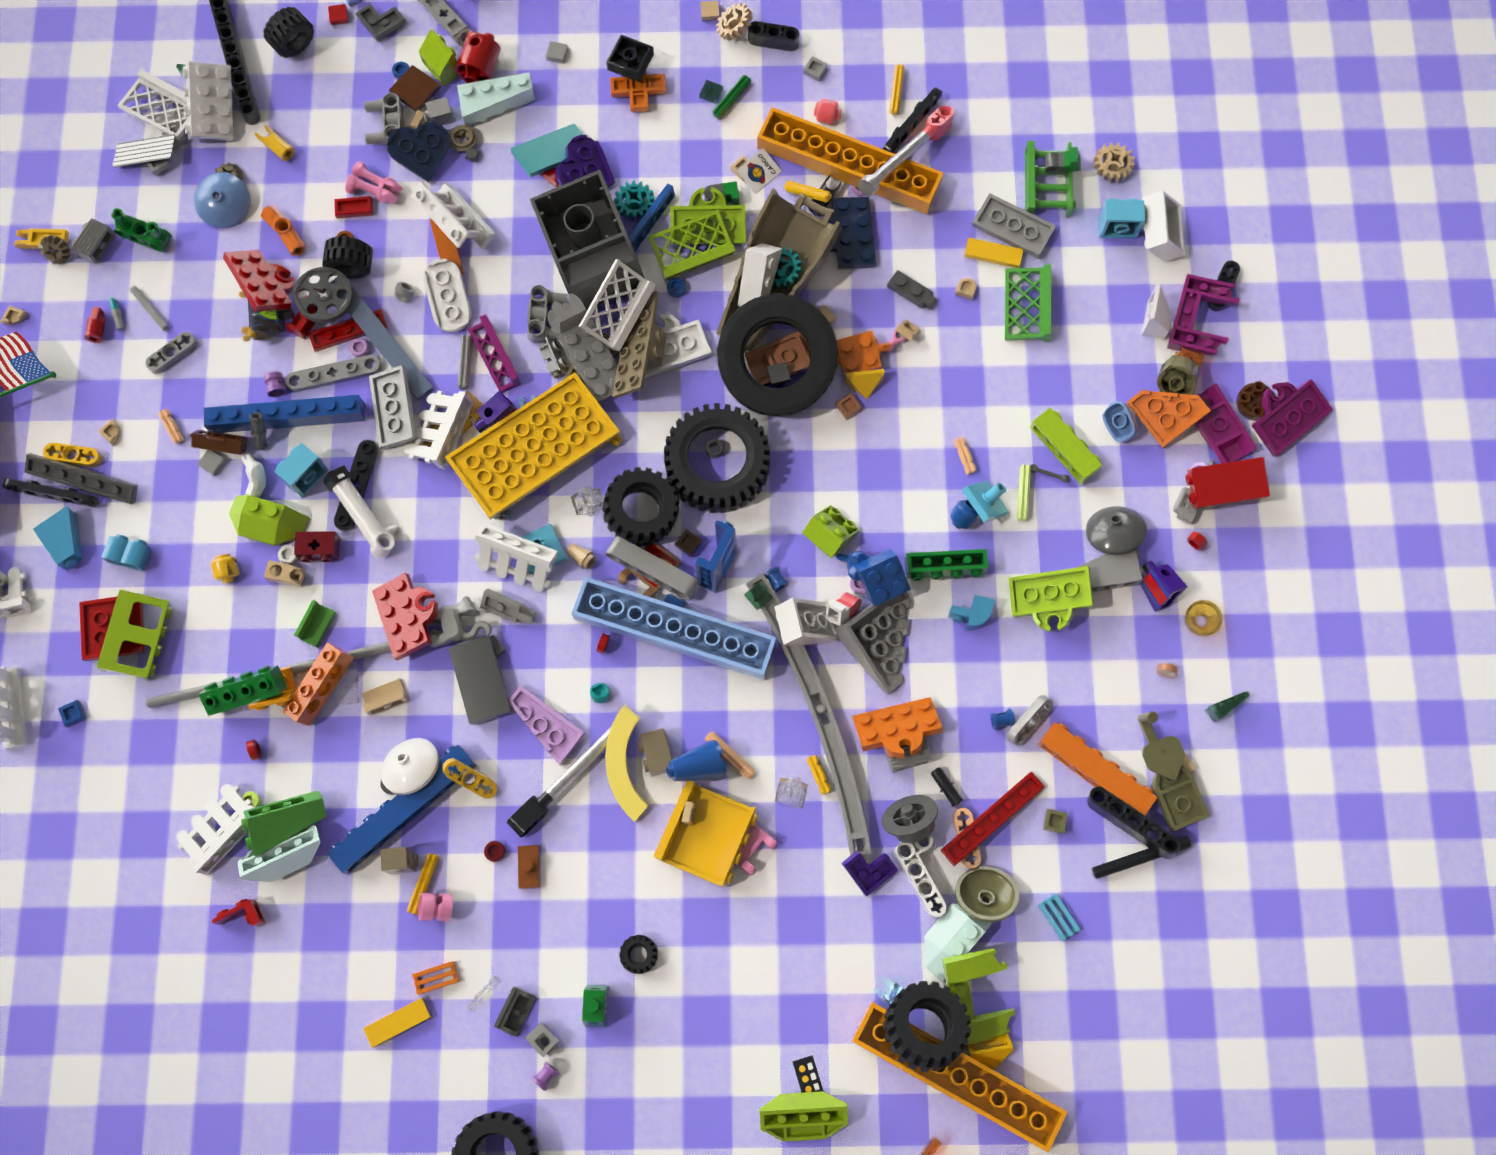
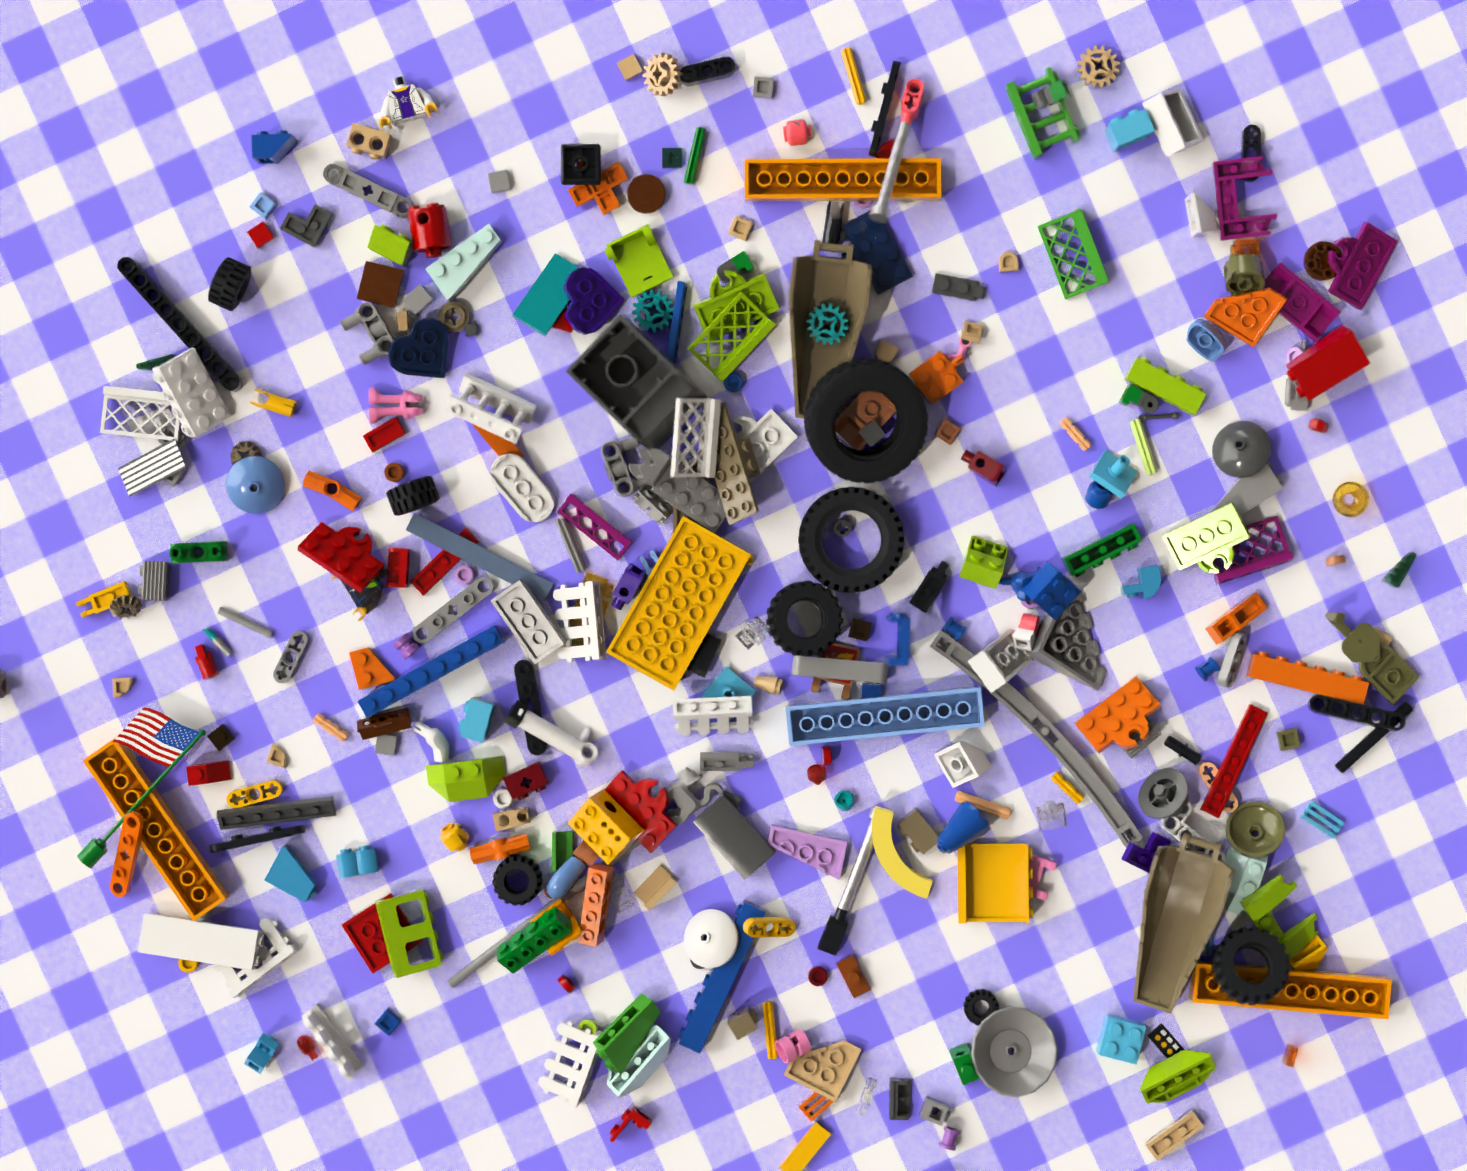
camera: 30 degrees left, 15 degrees up
dark grey pin [249,412,268,450] -> none
dark grey wedge [293,267,353,323] -> none
blue tile [392,61,410,80] -> none
light grey tile [395,282,415,303] -> none
tan tile [682,801,696,826] -> none
white sticker [736,148,782,194] -> none
white wedge [738,243,783,306] -> none
clear green tile [744,582,773,611] -> none
yellow axle [784,181,832,202] -> none
yellow slope [845,369,885,399] -> none
yellow tile [964,237,1023,268] -> none
light grey plate [972,193,1056,258] -> none
dark purple torso [1141,561,1188,612] -> none
none -> red slope [186,760,232,786]
none -> dark brown plate [207,724,235,751]
none -> orange wing [349,647,396,690]
none -> orange piece [470,834,530,864]
none -> black tyre [492,855,543,906]
none -> medium blue piece [544,840,599,899]
none -> yellow piece [568,789,644,865]
none -> lime door [604,224,674,298]
none -> reddish brown tile [627,174,666,214]
none -> black slope [687,634,722,678]
none -> tan plate [784,1040,862,1102]
none -> clear red tile [807,764,827,785]
none -> black hinge [909,560,949,613]
none -> white slope [933,741,992,788]
none -> dark red torso [961,449,1007,487]
none -> light grey dish [971,1006,1058,1097]
none -> medium azure brick [1096,1013,1146,1065]
none -> leg [1118,384,1159,414]
none -> dark tan windscreen [1133,832,1235,1014]
none -> orange slope [1205,592,1268,645]
none -> magenta fence [1214,516,1294,585]

